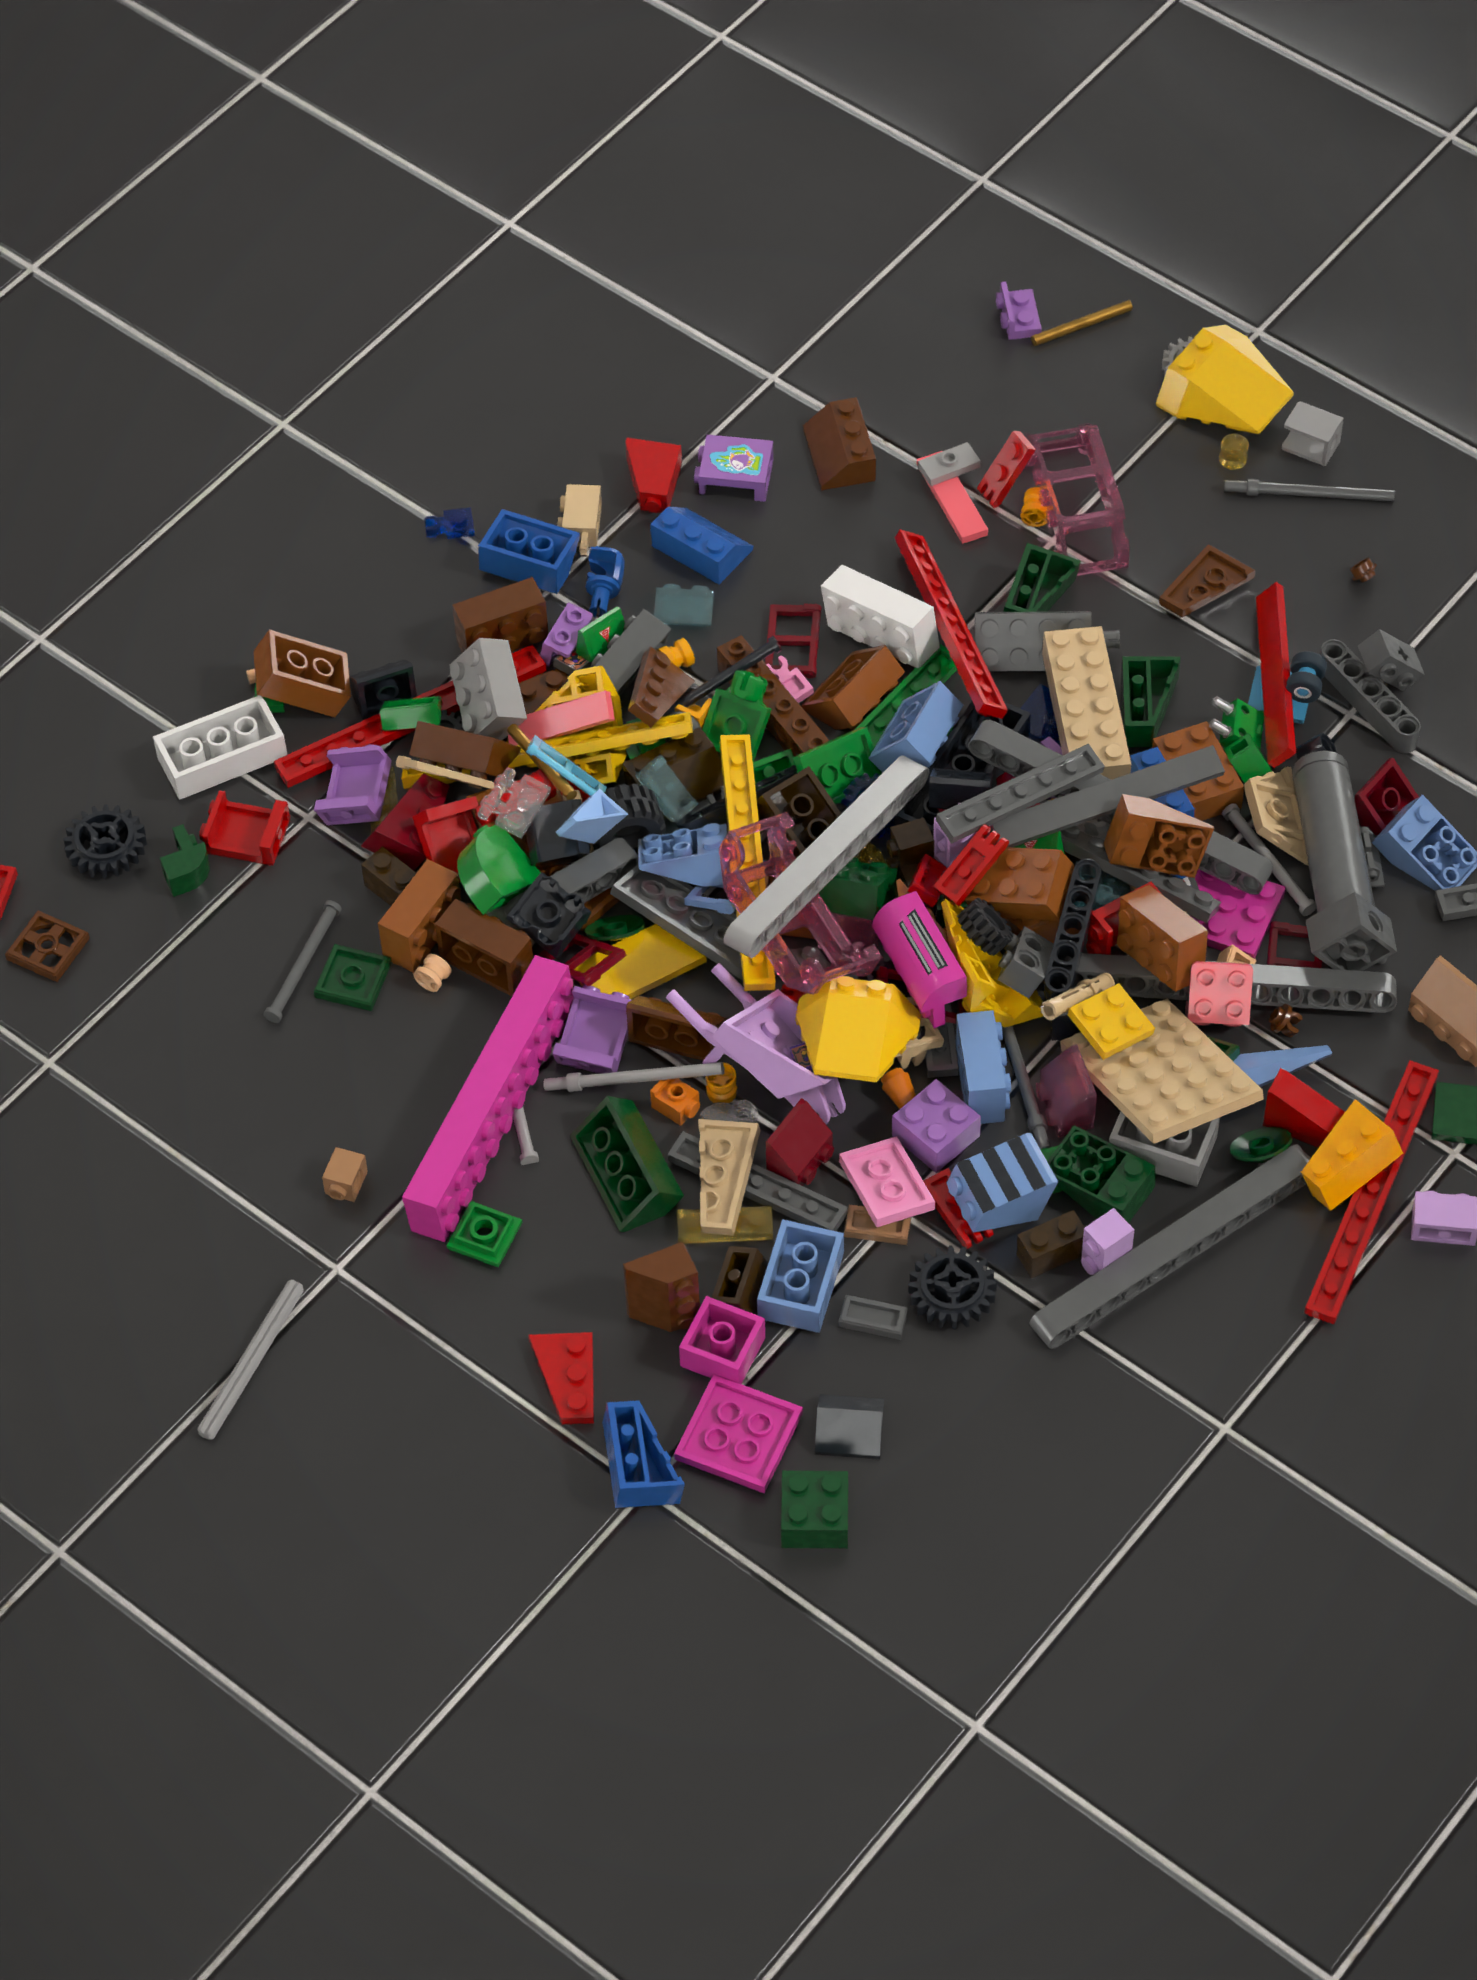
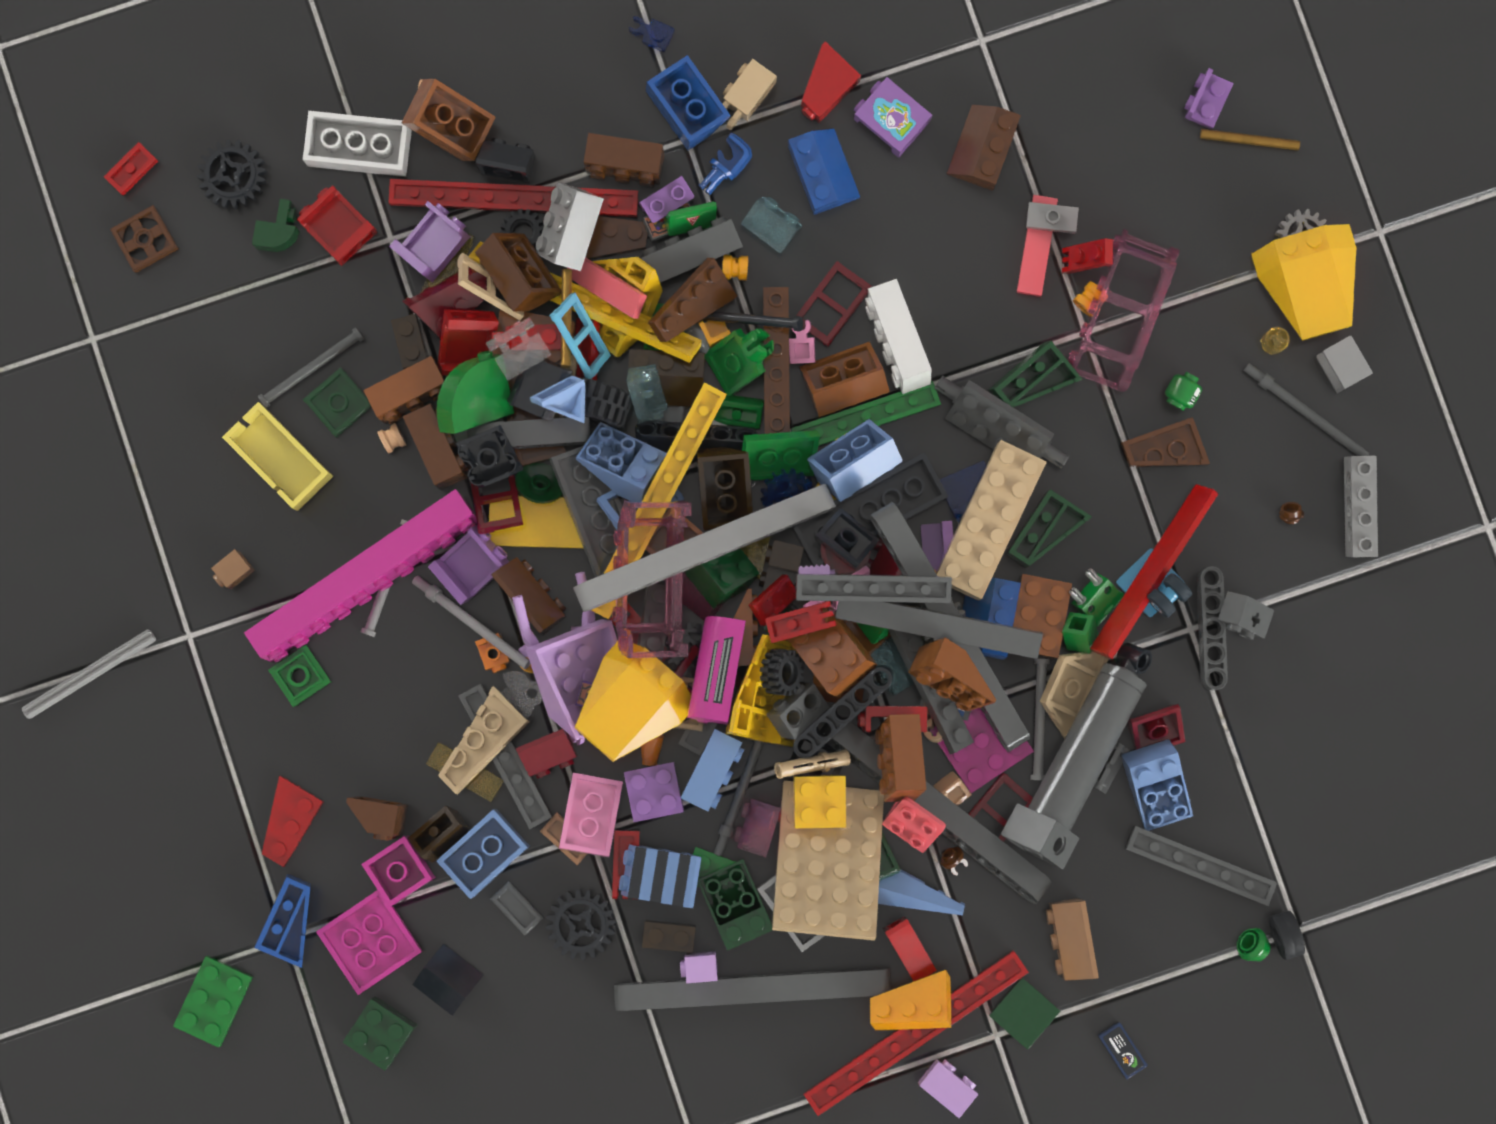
camera: 30 degrees right, 30 degrees up
green slope [380,696,442,731] -> none
dark green slope [570,1096,684,1232] -> none
red plate [895,529,1008,719] -> none
dark green dish [1230,1127,1292,1163] -> none
none -> green plate [173,955,253,1047]
none -> light yellow piece [222,402,333,511]
none -> green head [1165,372,1202,411]
none -> light grey brick [1344,456,1378,557]

